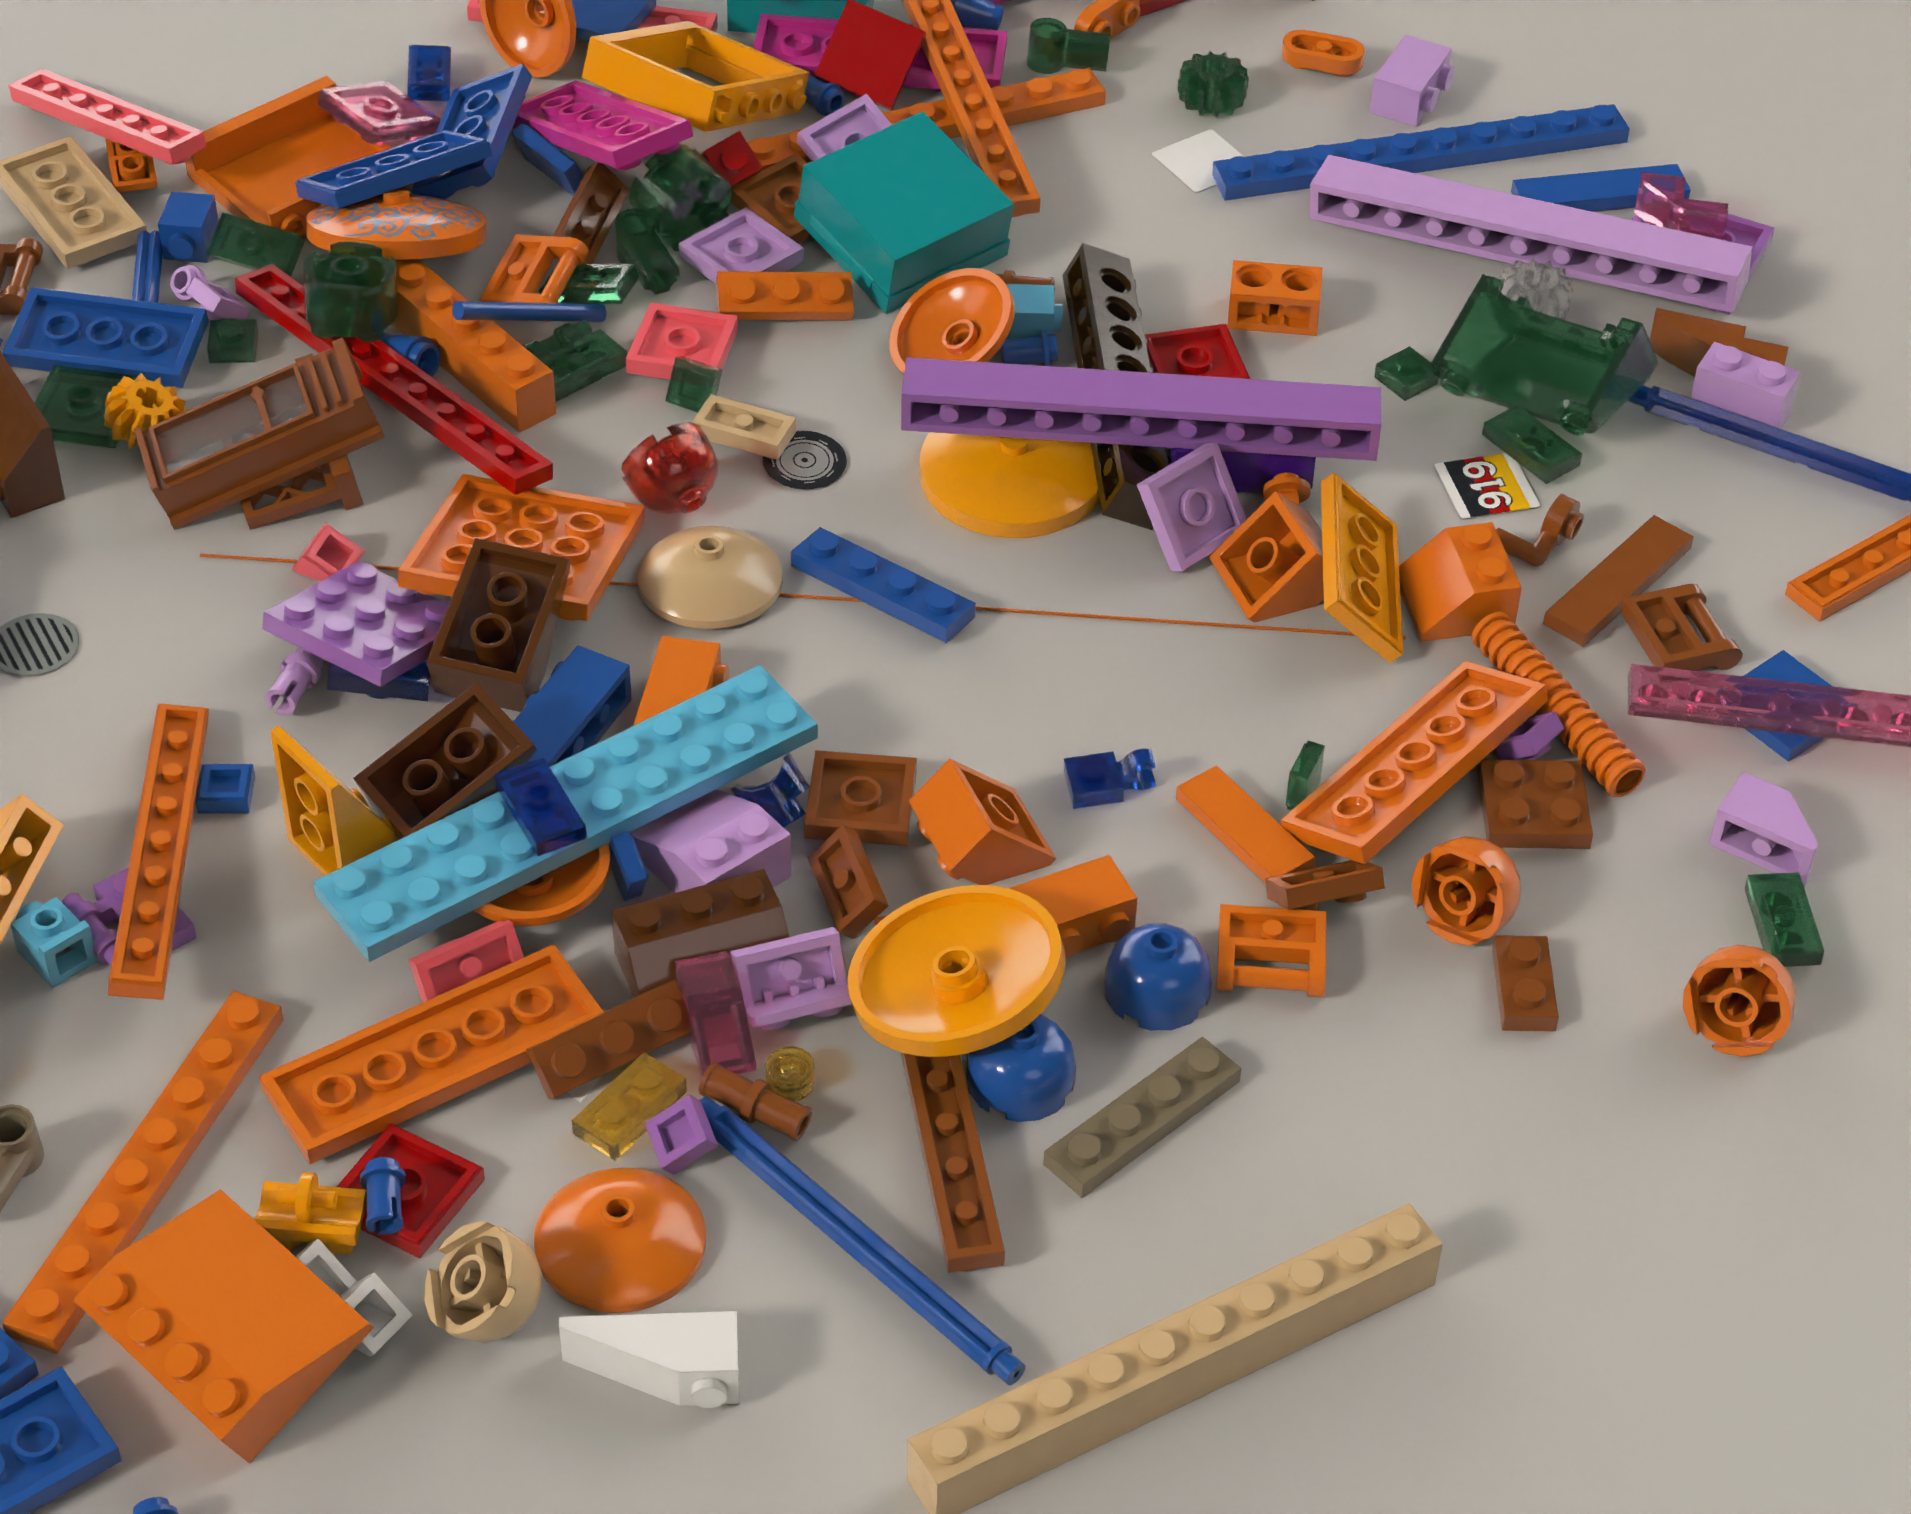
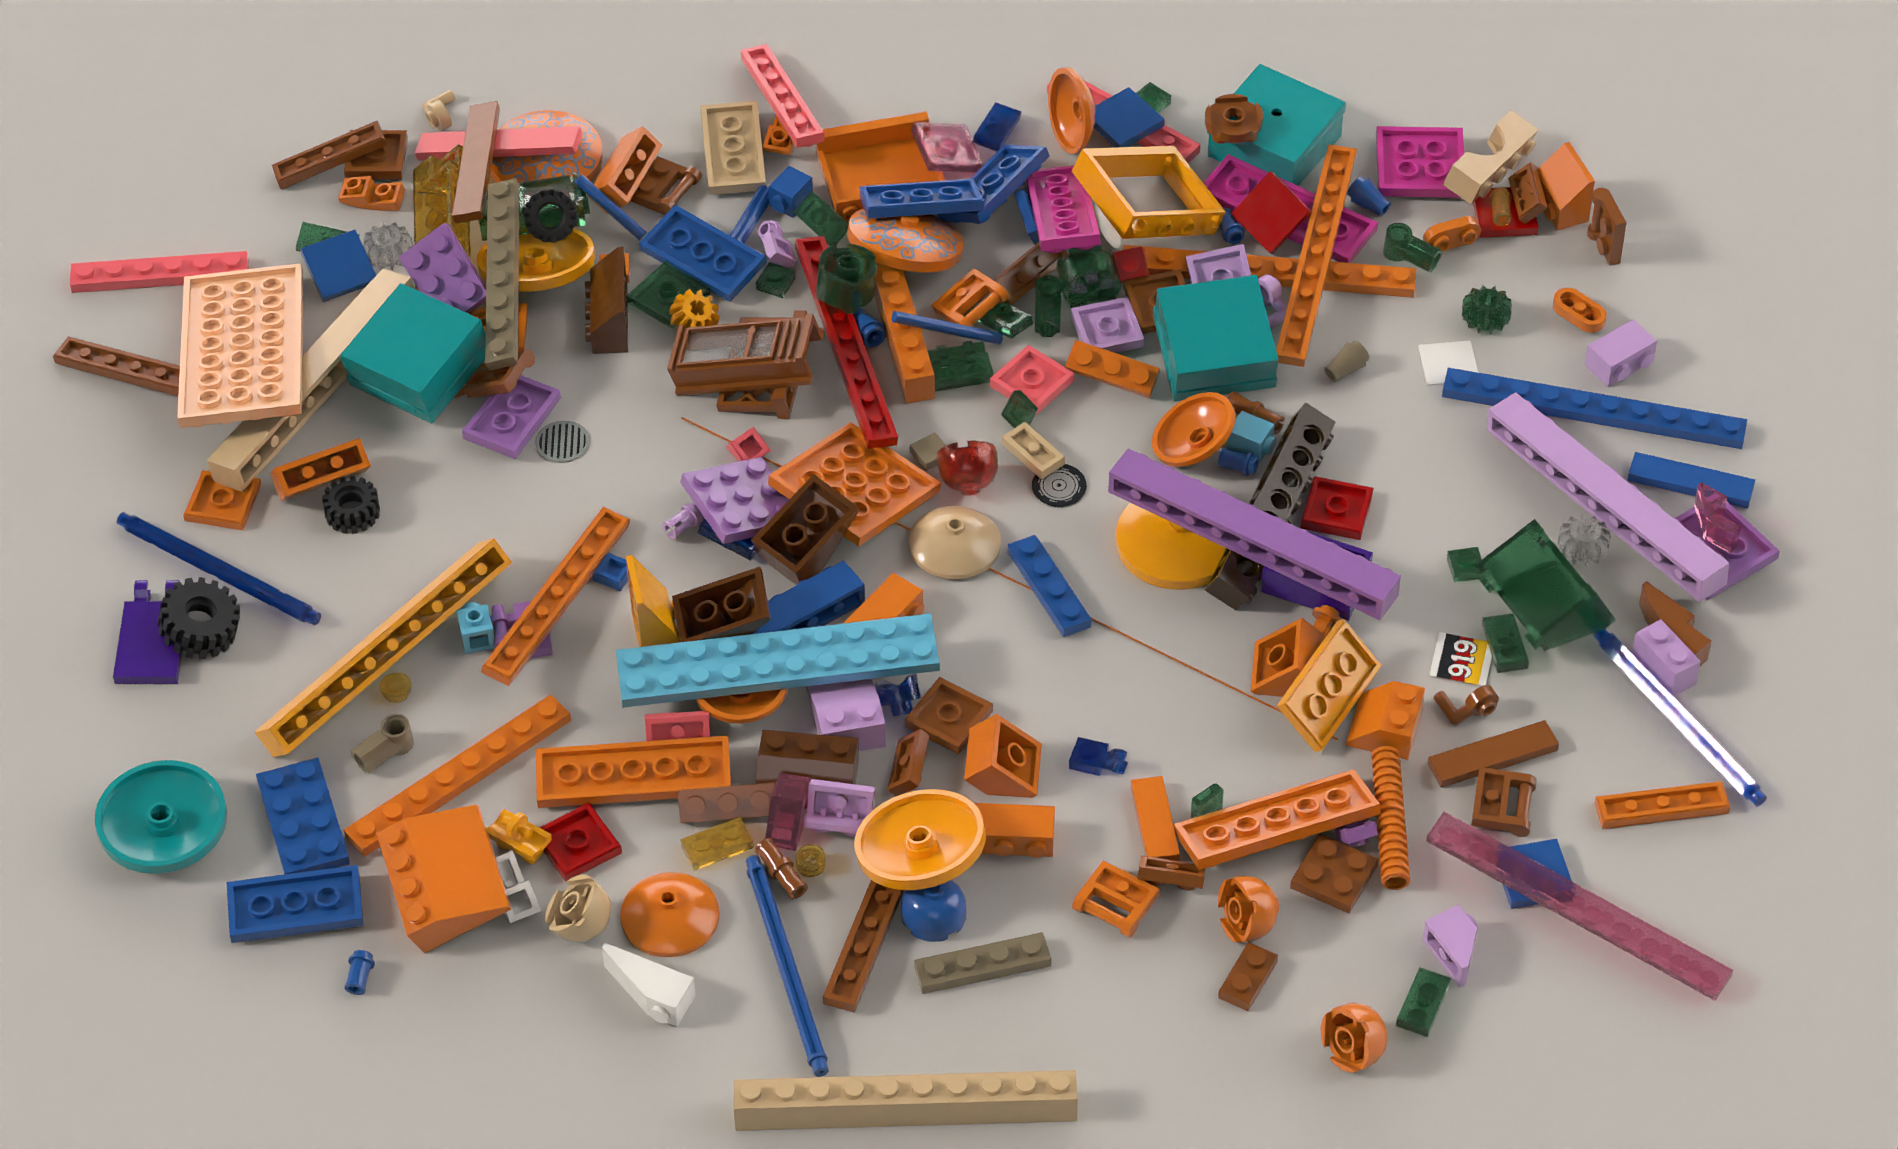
camera: 30 degrees right, 5 degrees up
blue pin [360,1157,406,1235] -> none
clear blue plate [495,757,587,856] -> none
blue tile [609,831,649,901] -> none
medium lavender plate [645,1094,718,1175] -> none
blue cylinder [1104,923,1212,1031] -> none
lavender plate [1137,443,1247,571] -> none
orange brick [1227,260,1323,336] -> none
none -> dark tan tile [910,432,952,471]
none -> dark tan cone [1324,341,1370,382]

